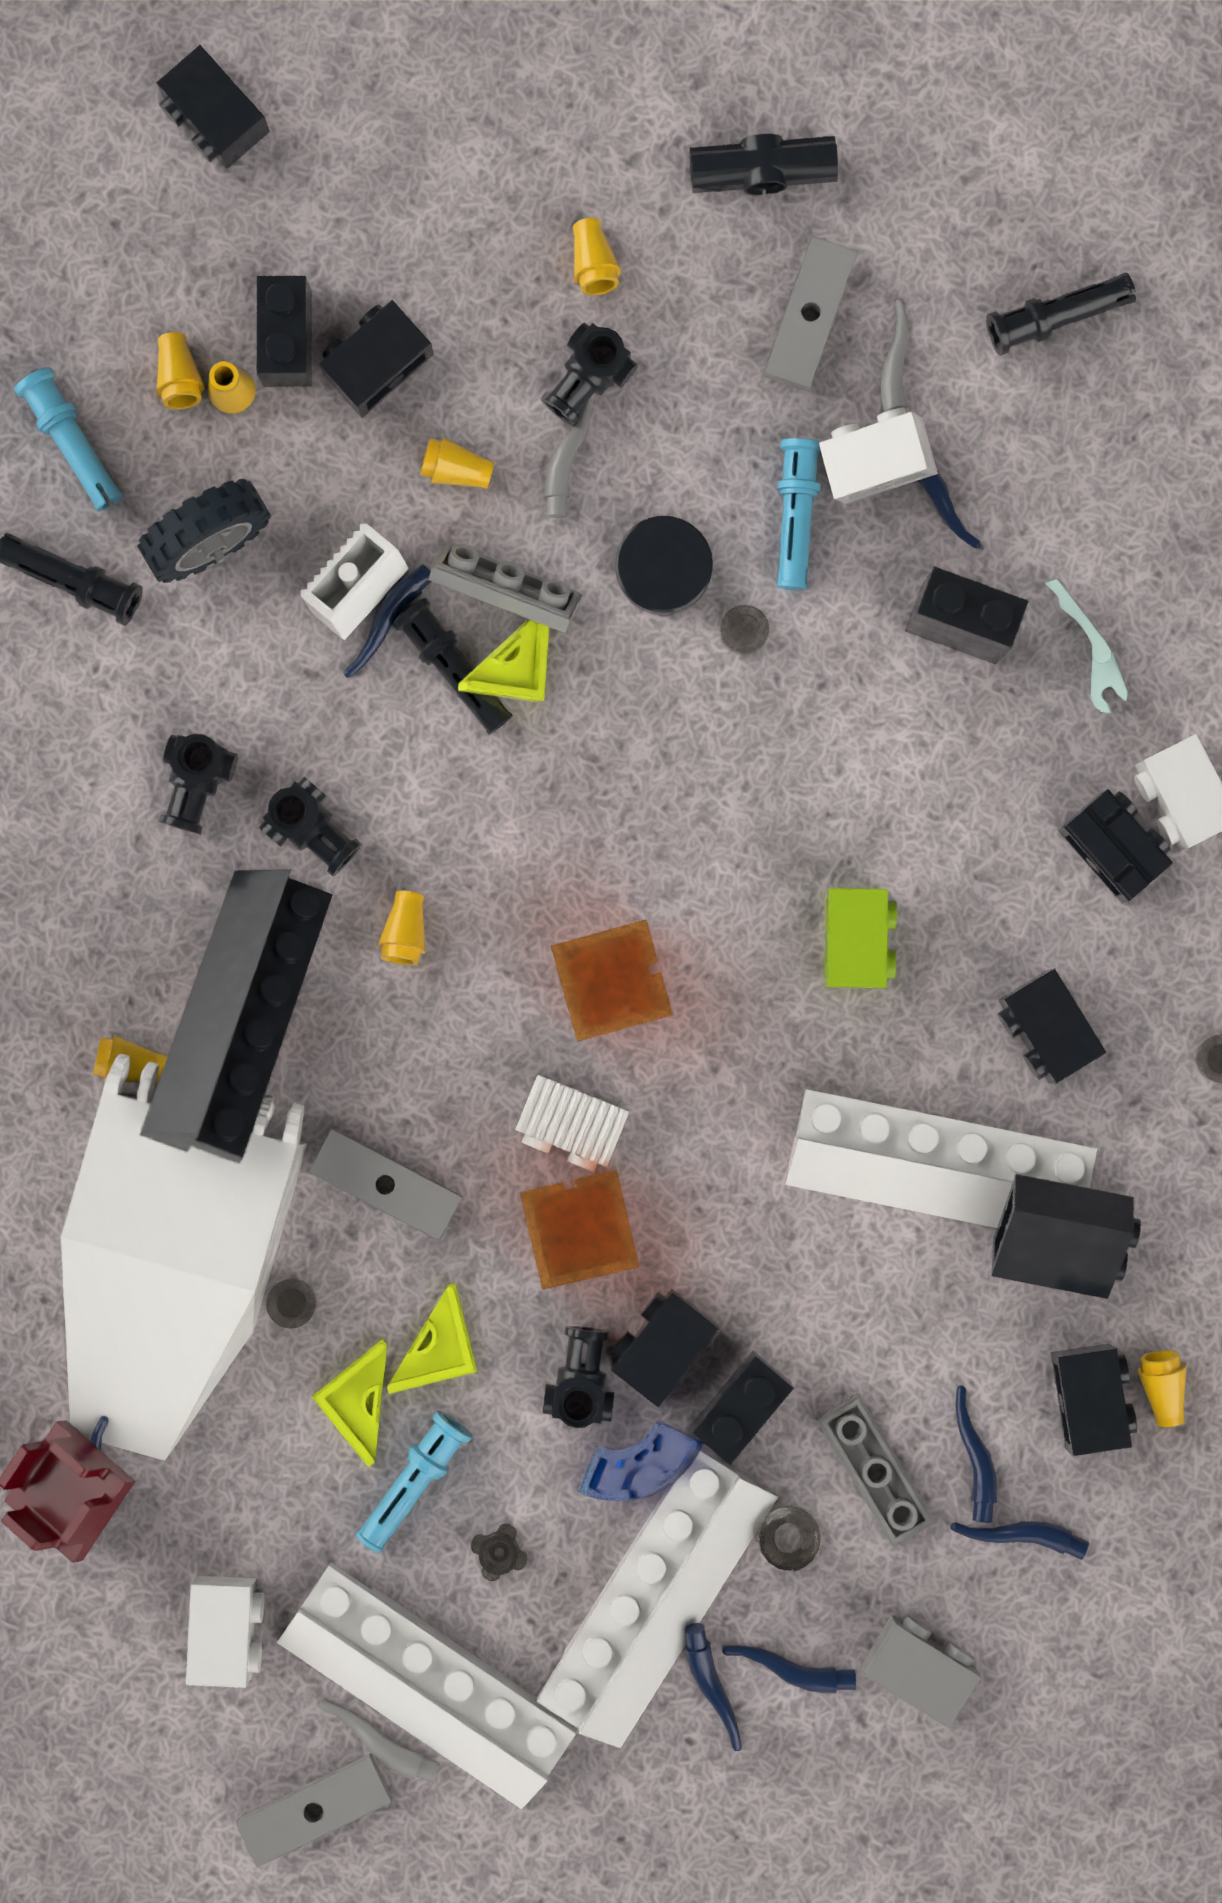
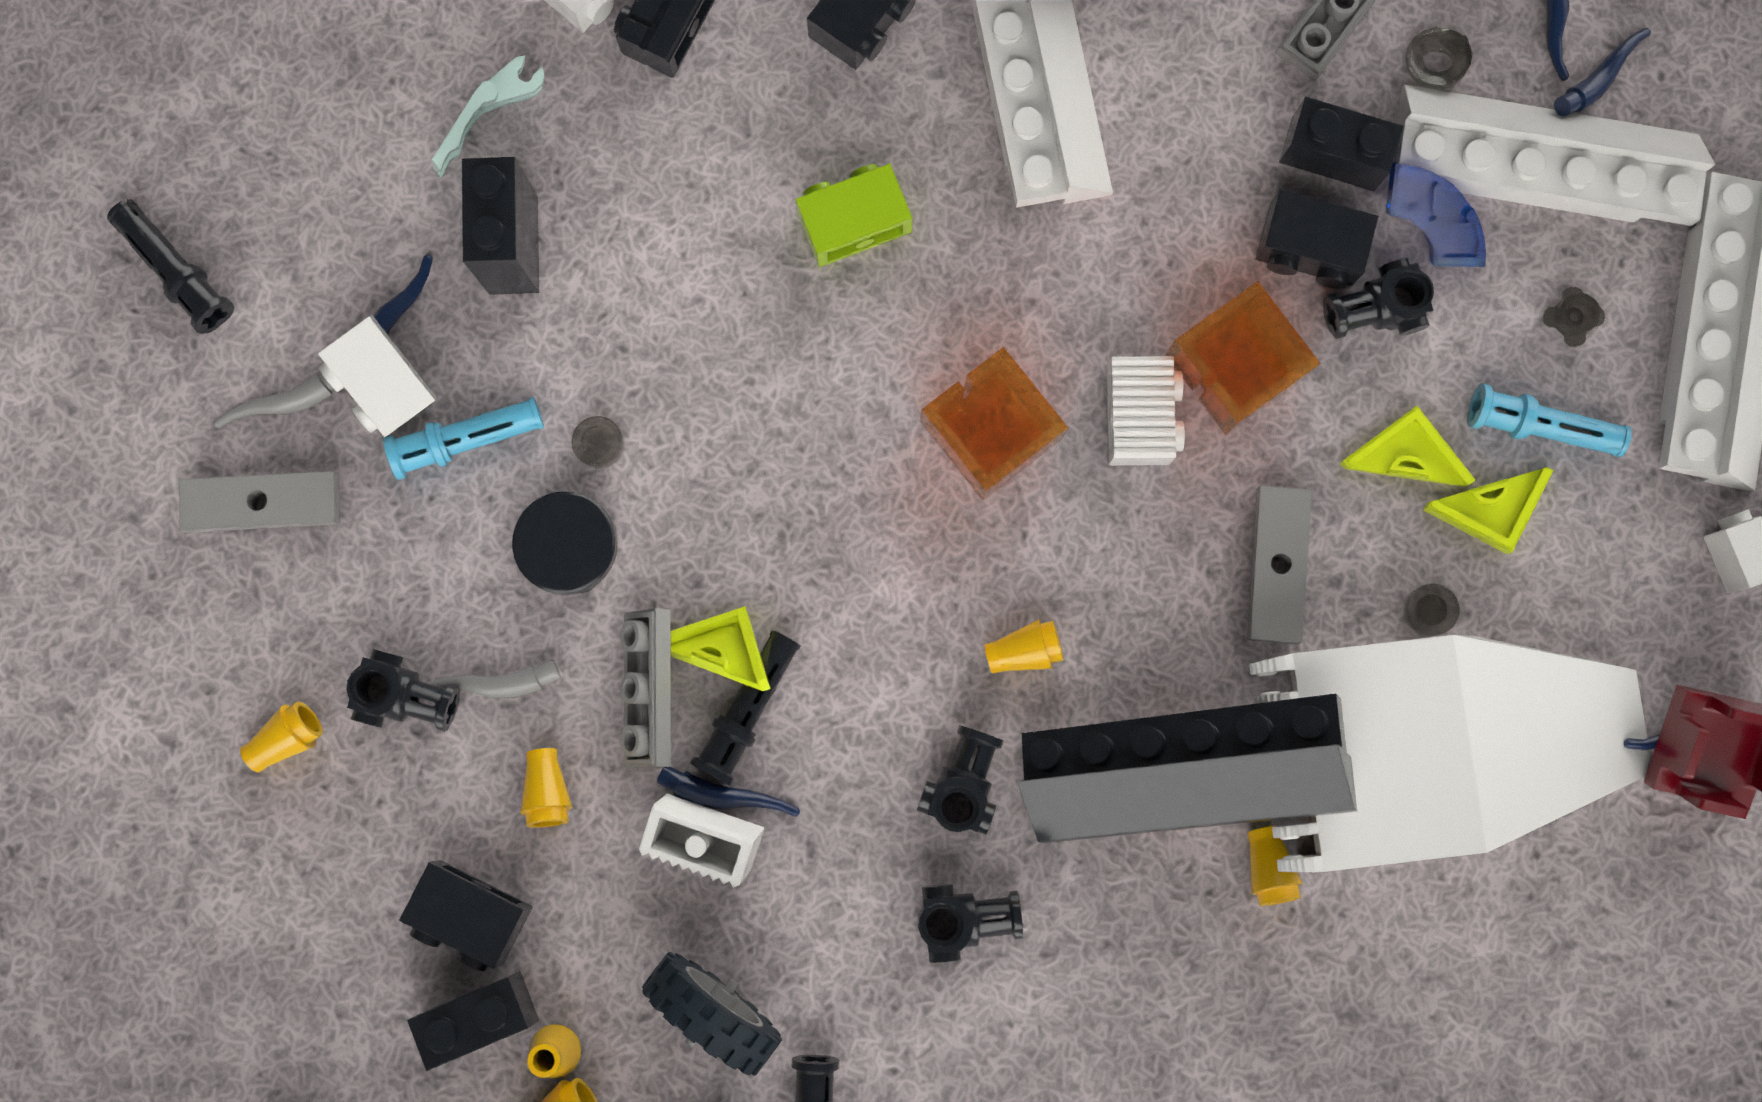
camera: 115 degrees left, 5 degrees down
black piece [689,133,838,195] -> none

